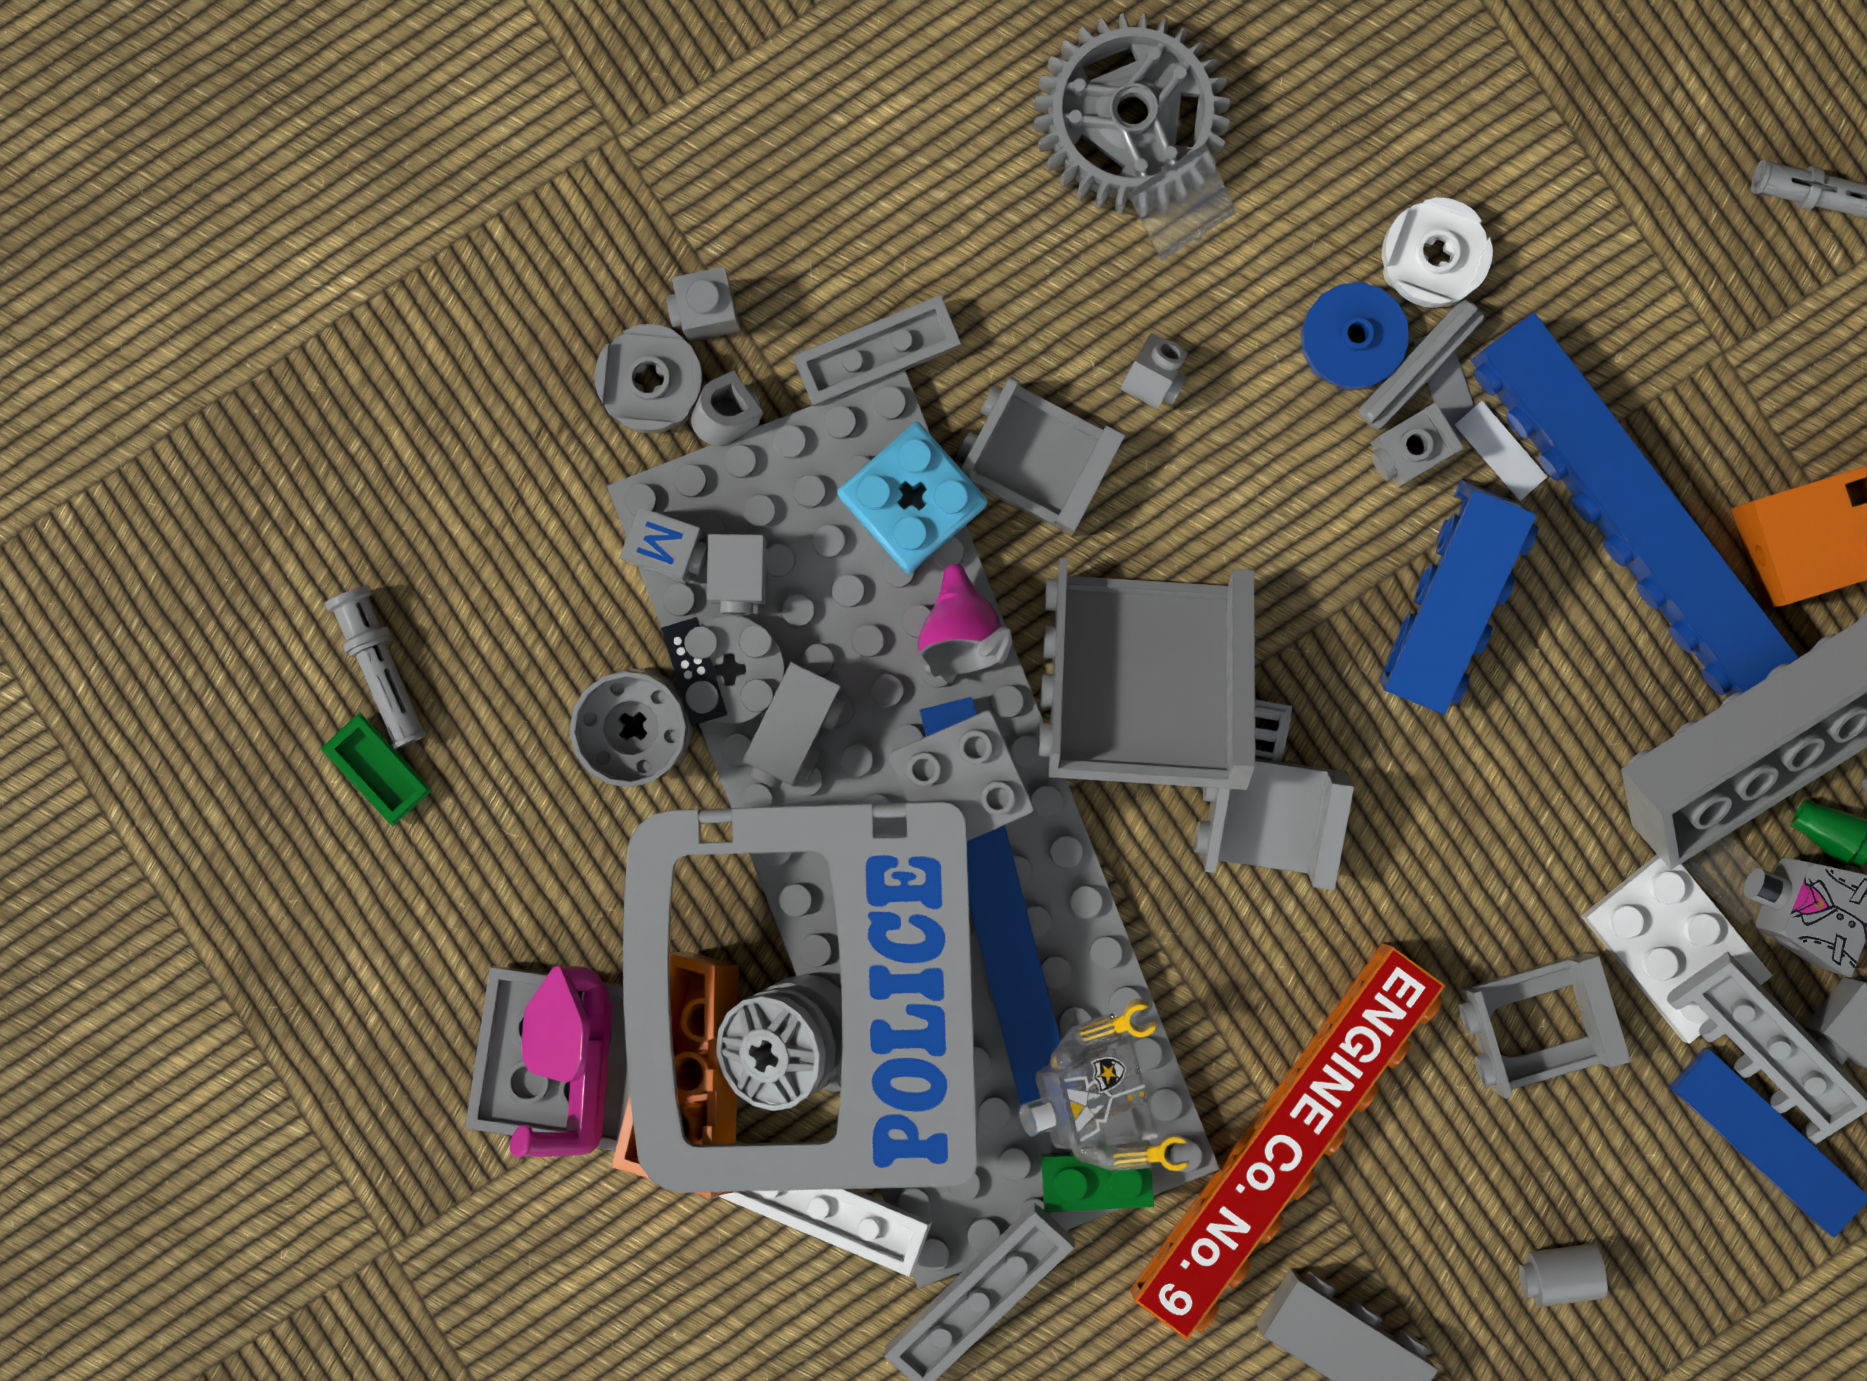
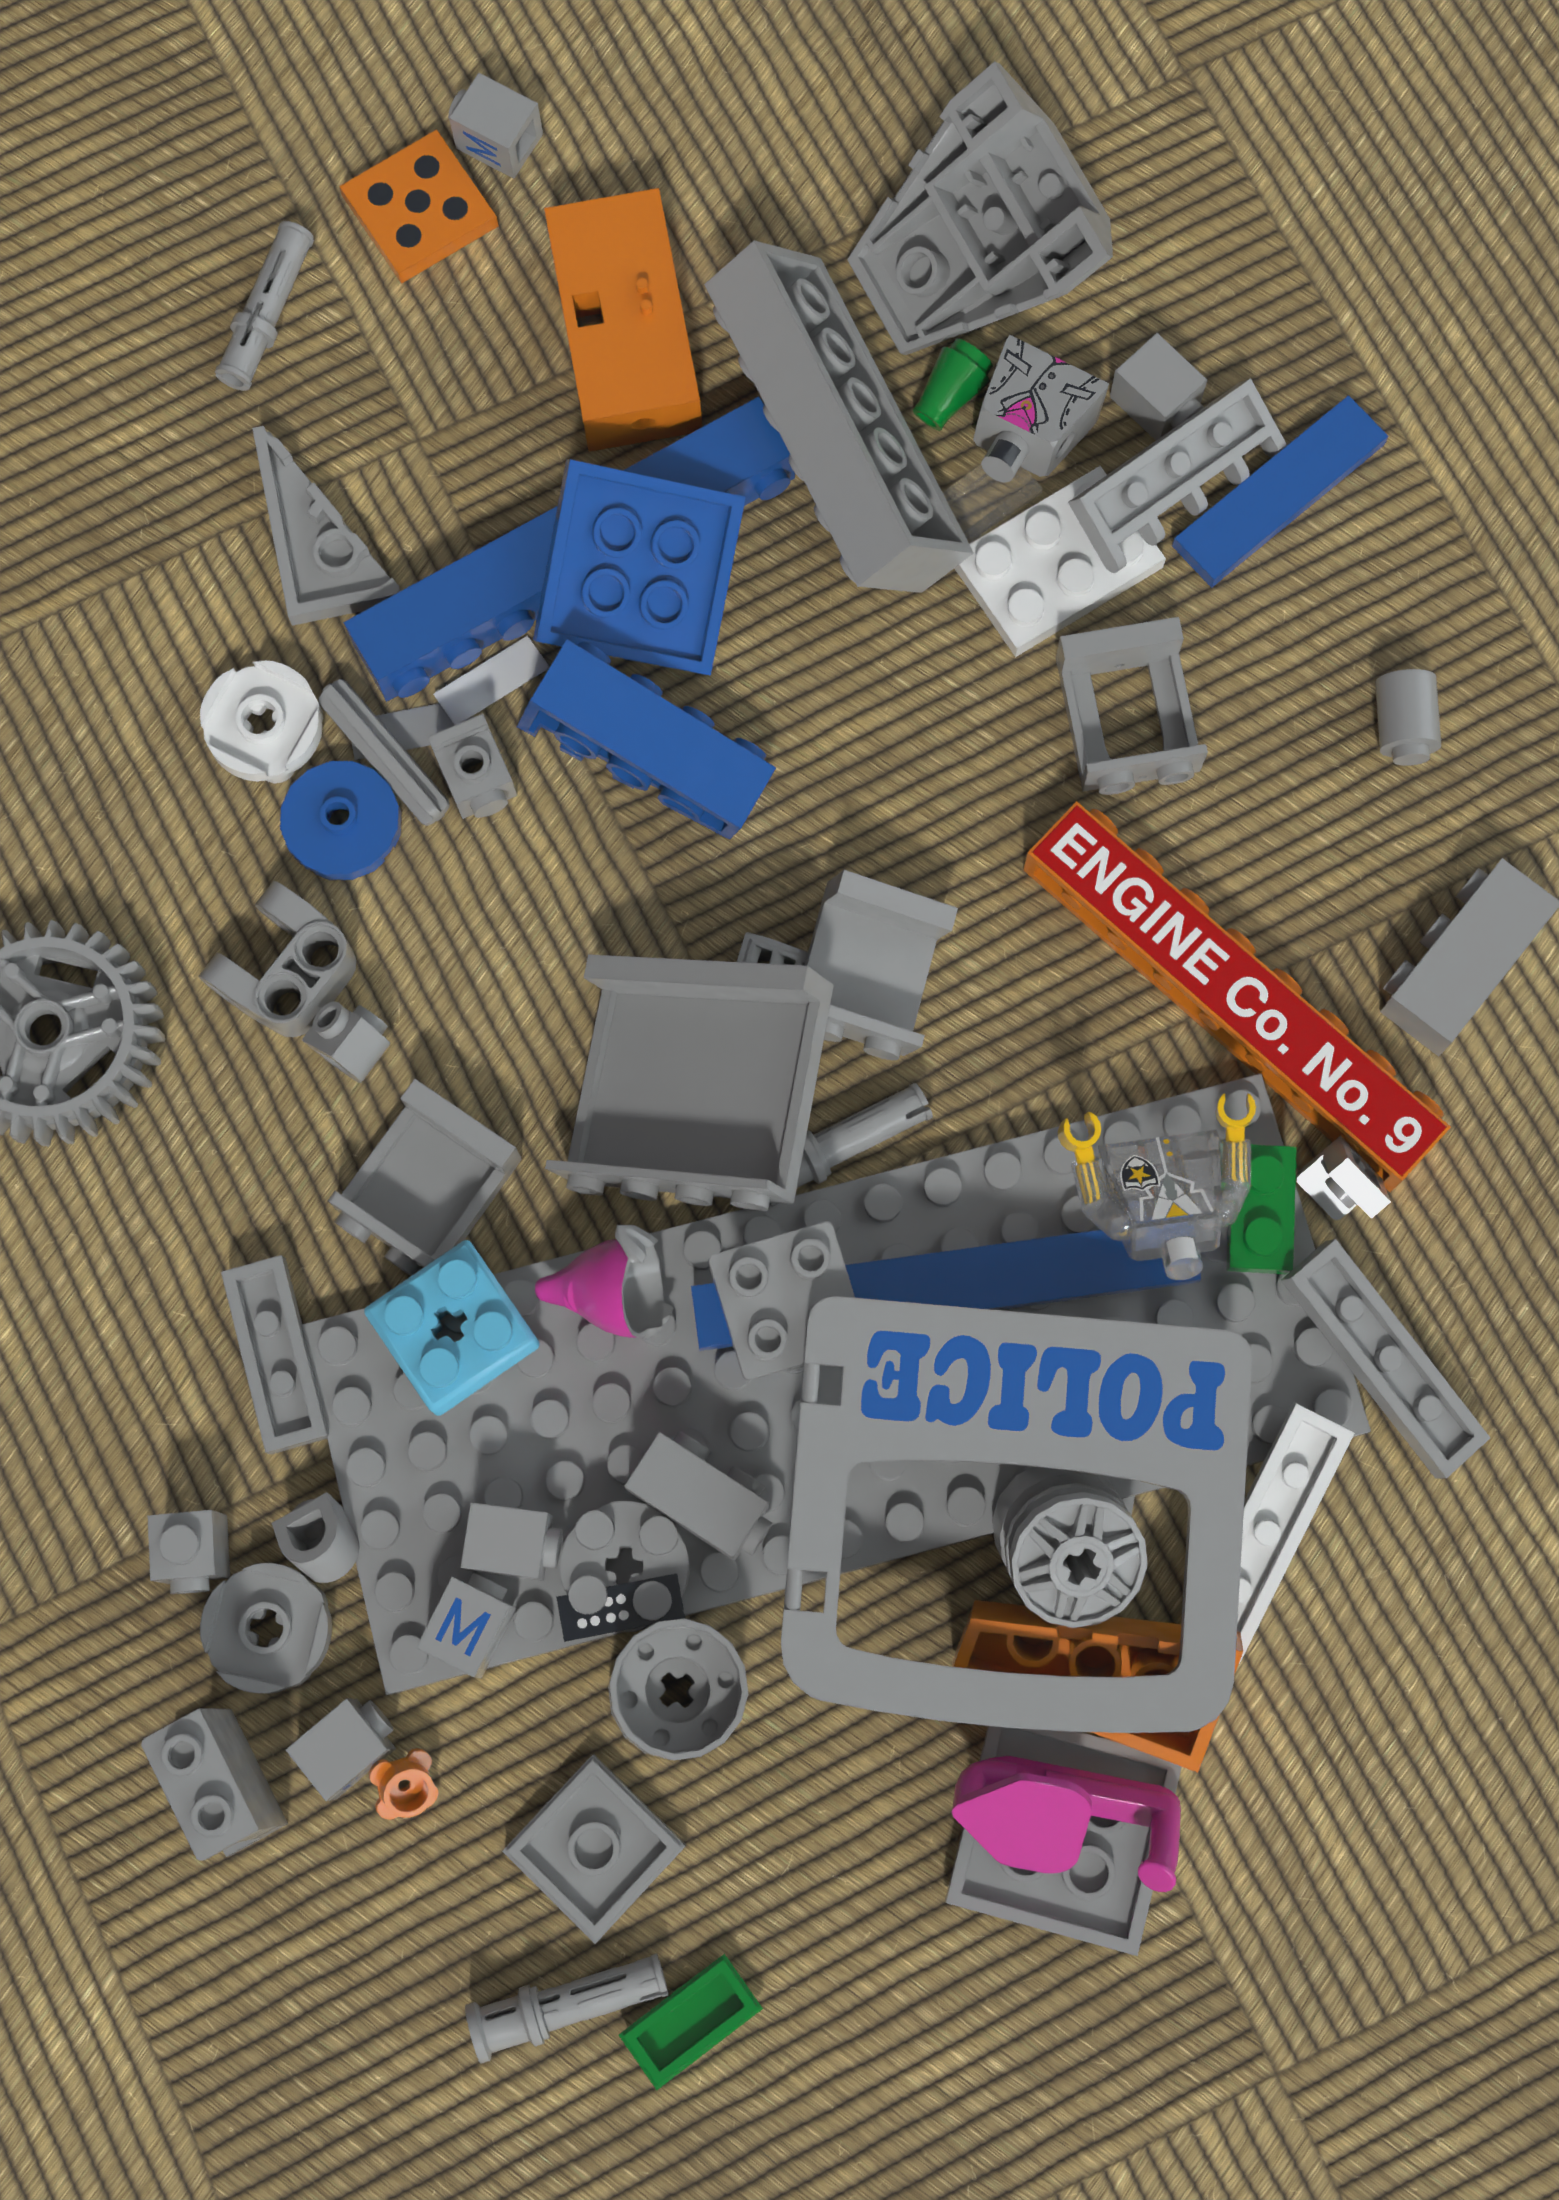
camera: 85 degrees left, 10 degrees down
clear piece [1128,144,1236,260] -> none
none -> light grey panel [141,1708,288,1861]
none -> light grey piece [198,881,356,1037]
none -> light grey wing [252,426,401,626]
none -> light grey brick [286,1698,396,1801]
none -> orange plate [369,1748,438,1820]
none -> light grey tile [502,1754,686,1944]
none -> blue plate [533,459,746,676]
none -> light grey pin [770,1083,933,1207]
none -> bracket [1296,1135,1391,1220]

